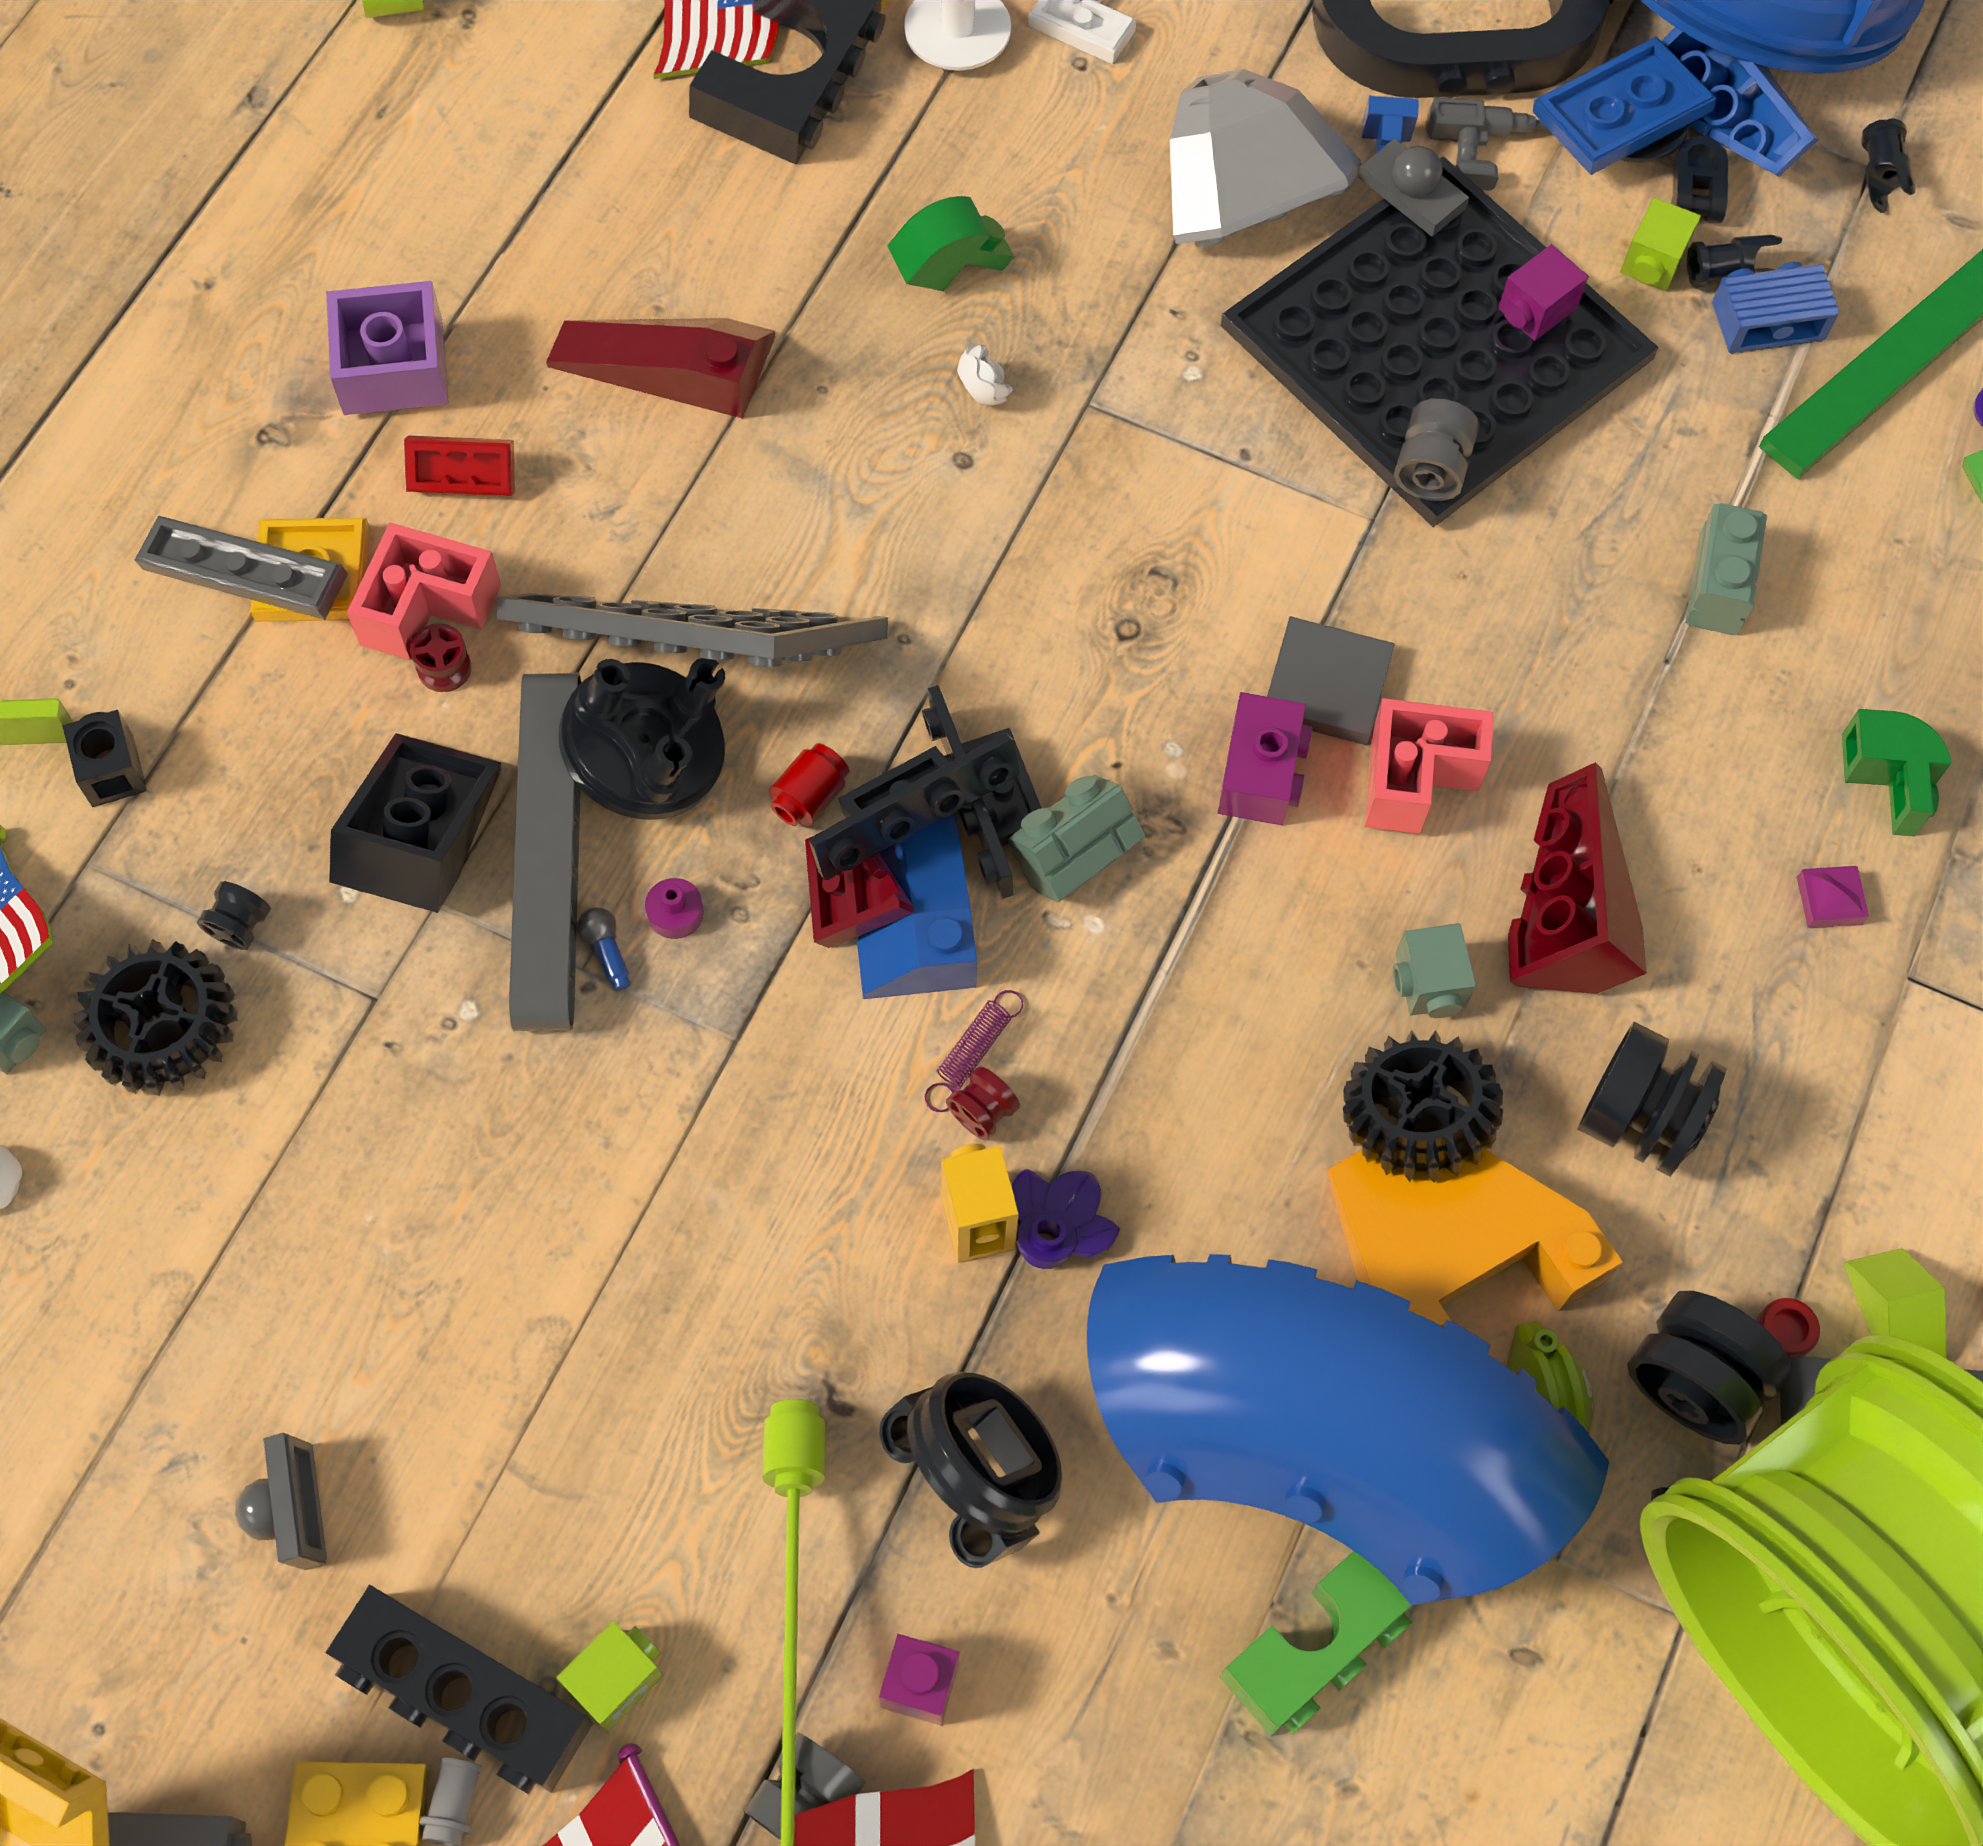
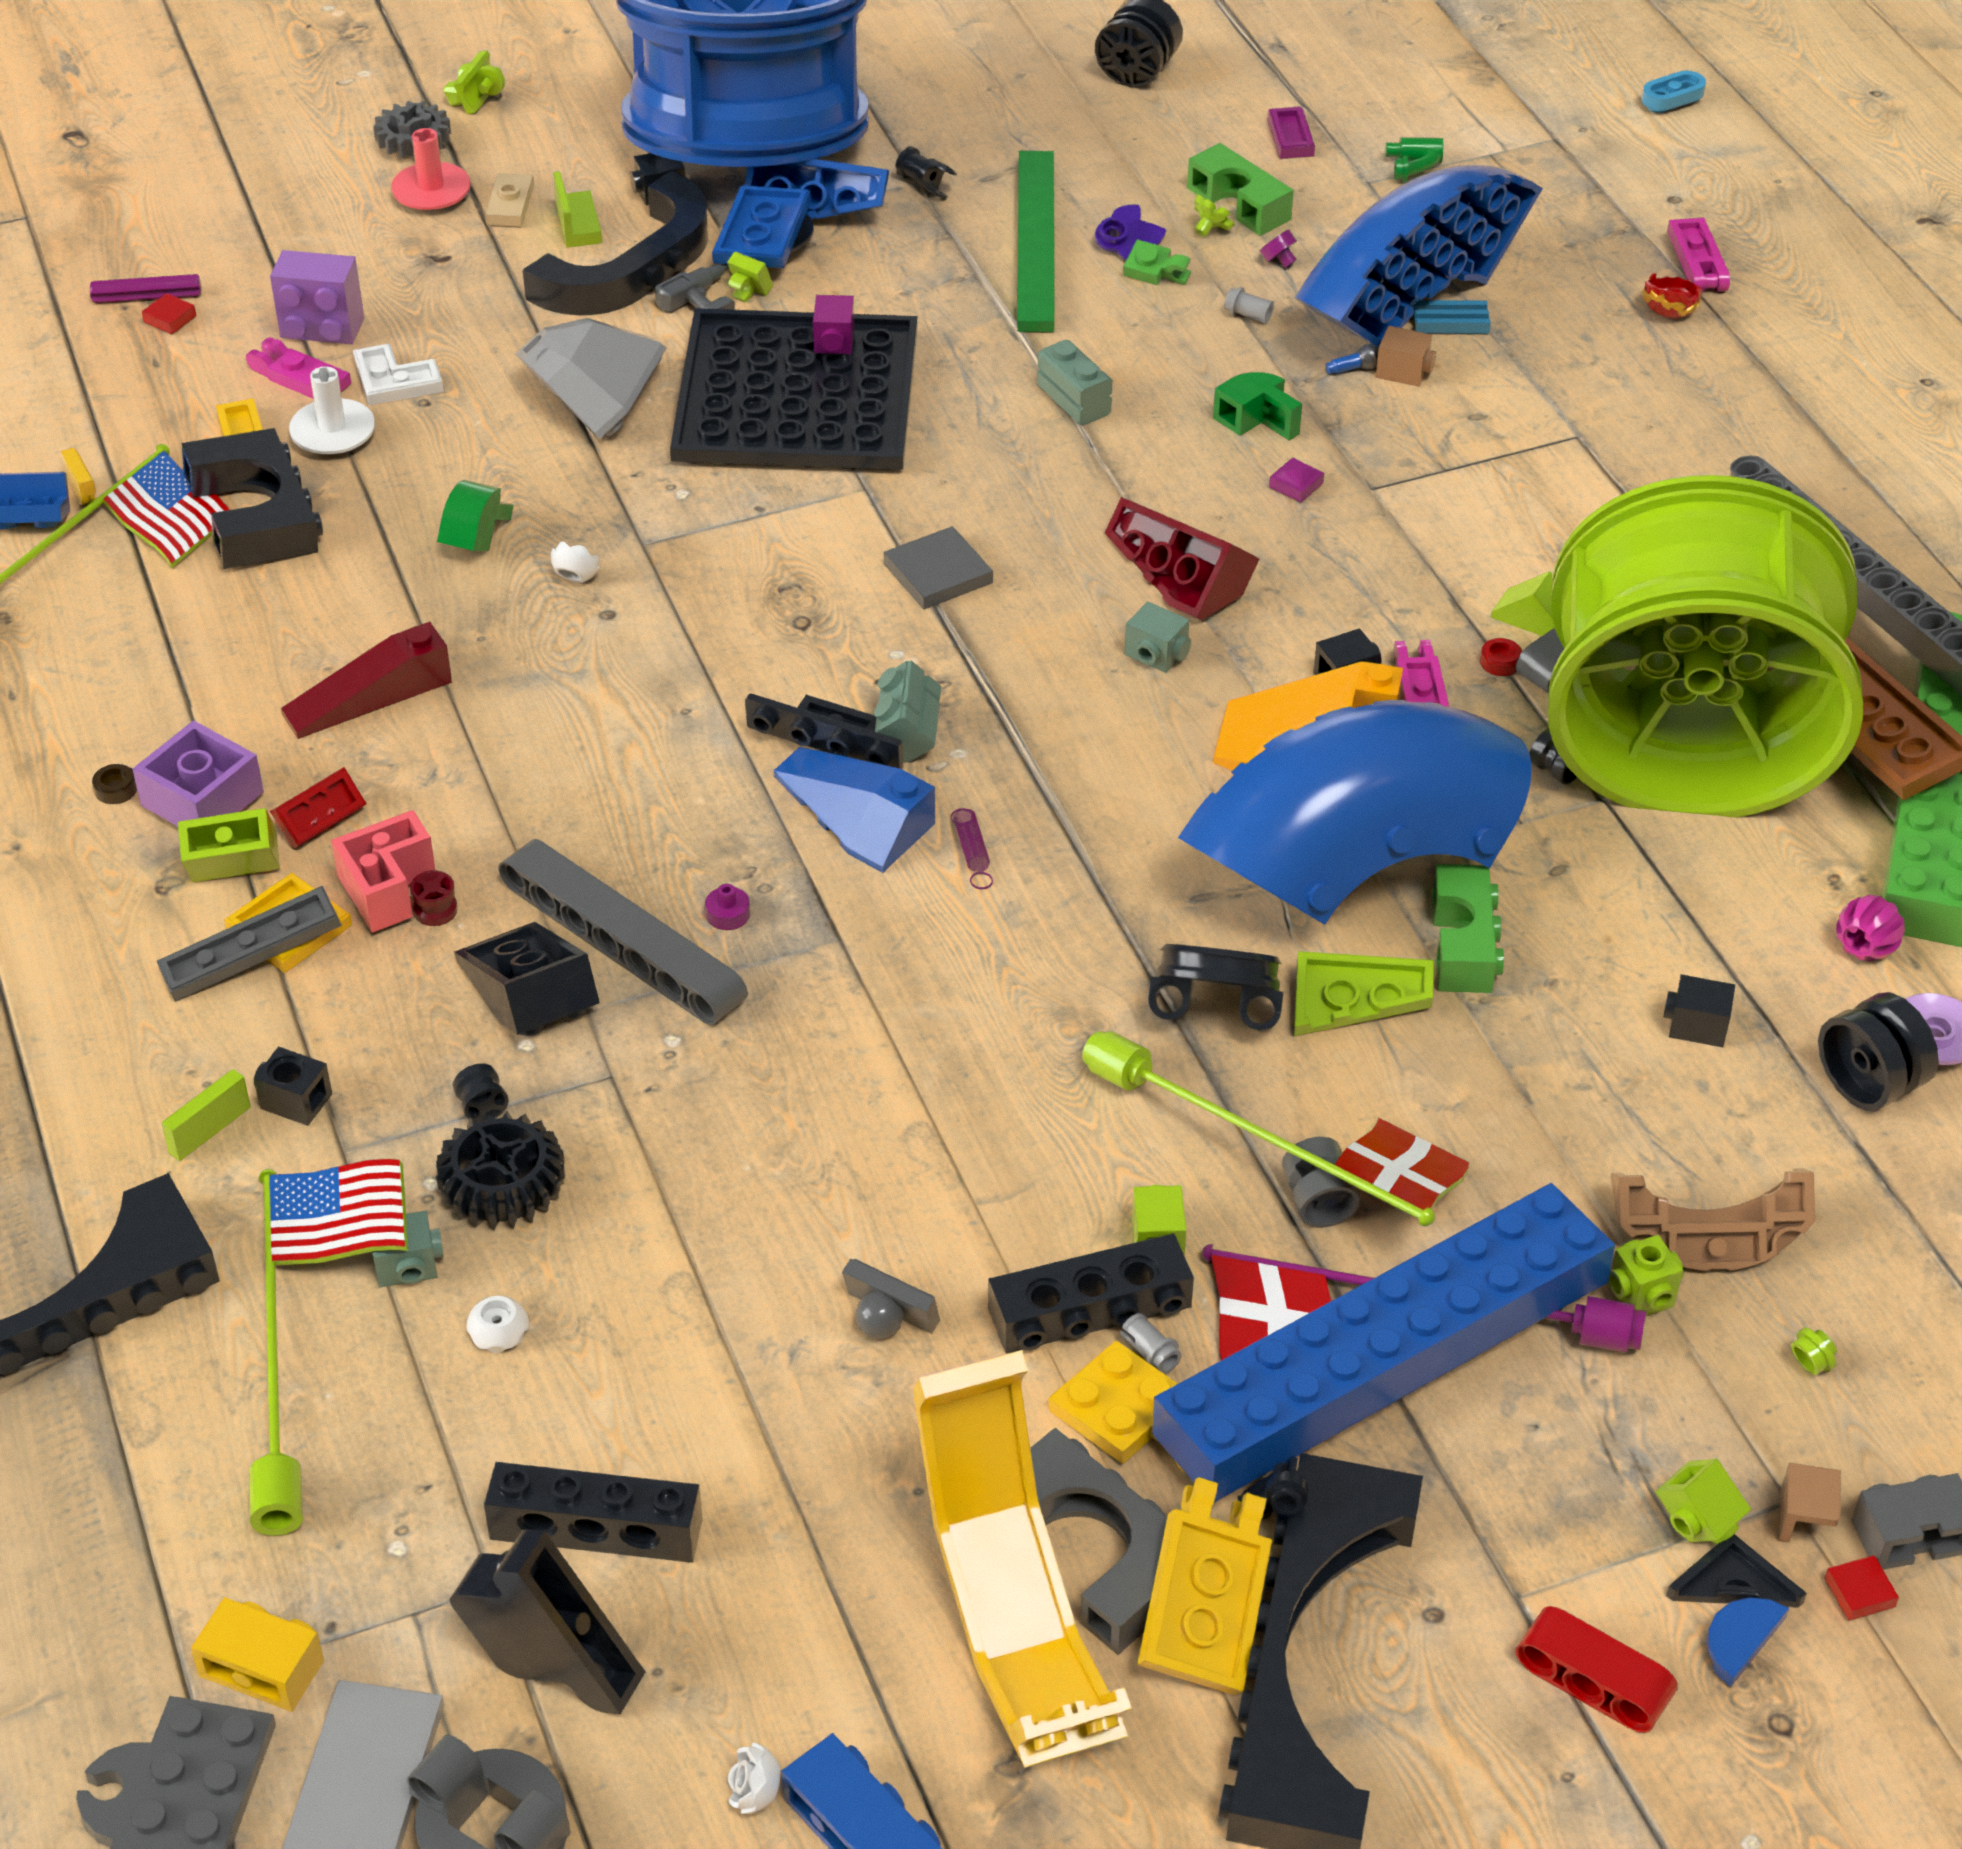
camera: 45 degrees left, 20 degrees down
dark grey wing [497,593,888,667] -> none
black piece [558,658,726,820] -> none
piece [577,907,631,991] -> none
red brick [769,743,850,826] -> none
dark red wing [805,837,914,948] -> none
black bracket [809,733,1020,880] -> none
magenta brick [879,1633,960,1726] -> none
yellow brick [941,1144,1018,1263] -> none
dark red wheel [946,1066,1020,1141] -> none
dark purple plate [1011,1169,1120,1269] -> none
magenta brick [1217,692,1313,826] -> none
black gear [1343,1029,1503,1182] -> none
dark grey tile [1358,138,1469,237] -> none
blue tile [1361,95,1419,153] -> none
coral brick [1365,698,1494,834] -> none
flat silver wheel [1394,399,1480,501] -> none
black wheel [1577,1022,1727,1177] -> none
lime brick [1620,197,1701,291] -> none
black wheel [1627,1290,1792,1445] -> none
black plate [1671,136,1728,223] -> none
black piece [1687,235,1783,288] -> none
blue brick [1712,262,1839,354] -> none
none -> dark brown tile [92,764,137,804]
none -> lime brick [178,808,280,883]
none -> lime tile [727,251,774,303]
none -> lime wing [1294,951,1434,1037]
none -> black brick [1313,628,1382,675]
none -> dark pink hinge [1393,639,1450,707]

